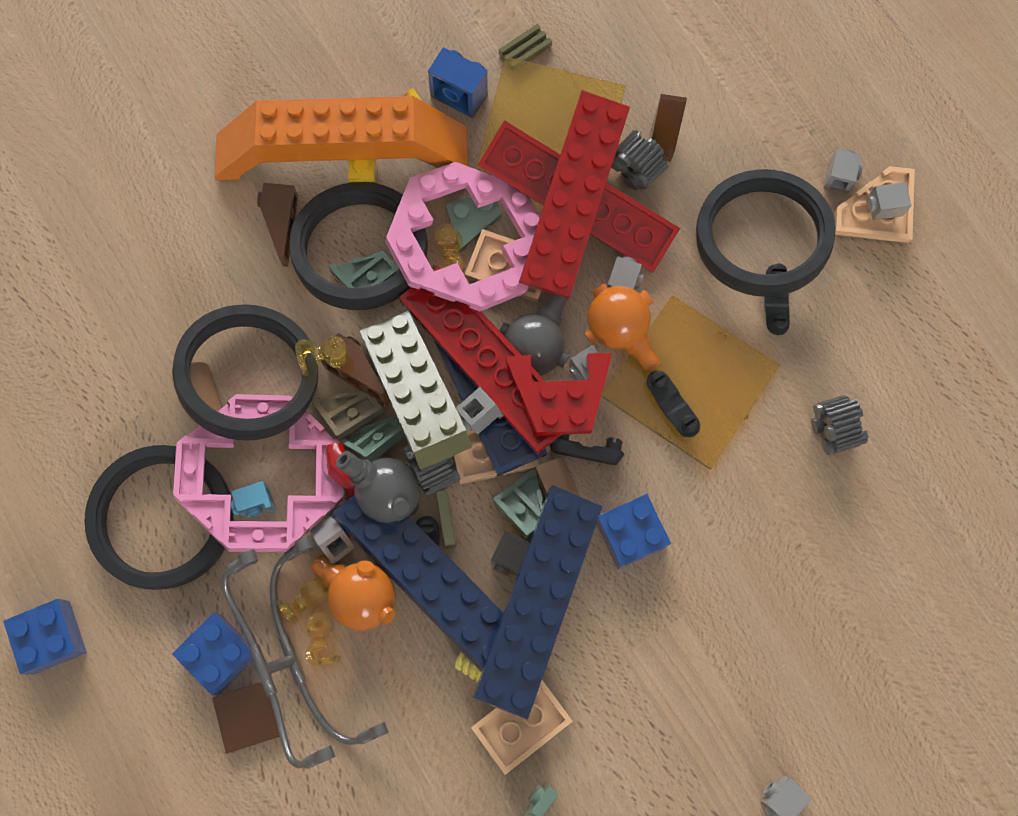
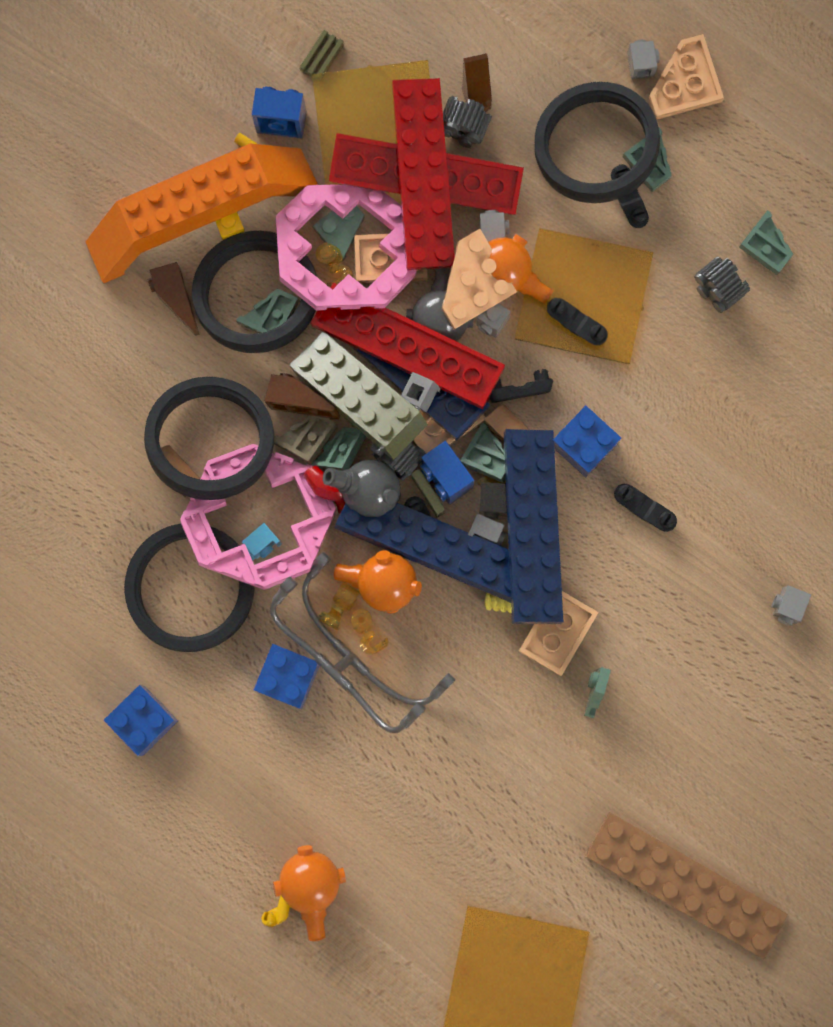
camera: 15 degrees left, 5 degrees up
reddish brown tile [212,682,280,754] -> none
clear yellow leg [295,336,349,376] -> none
light grey brick [310,515,355,564] -> none
red wing [506,353,612,436] -> none
light grey brick [866,182,912,220] -> none
none -> blue brick [420,440,474,505]
none -> light nougat plate [441,229,517,329]
none -> light grey brick [468,514,506,546]
none -> black piece [614,484,677,532]
none -> sand green wing [623,127,672,192]
none -> sand green wing [739,210,793,275]

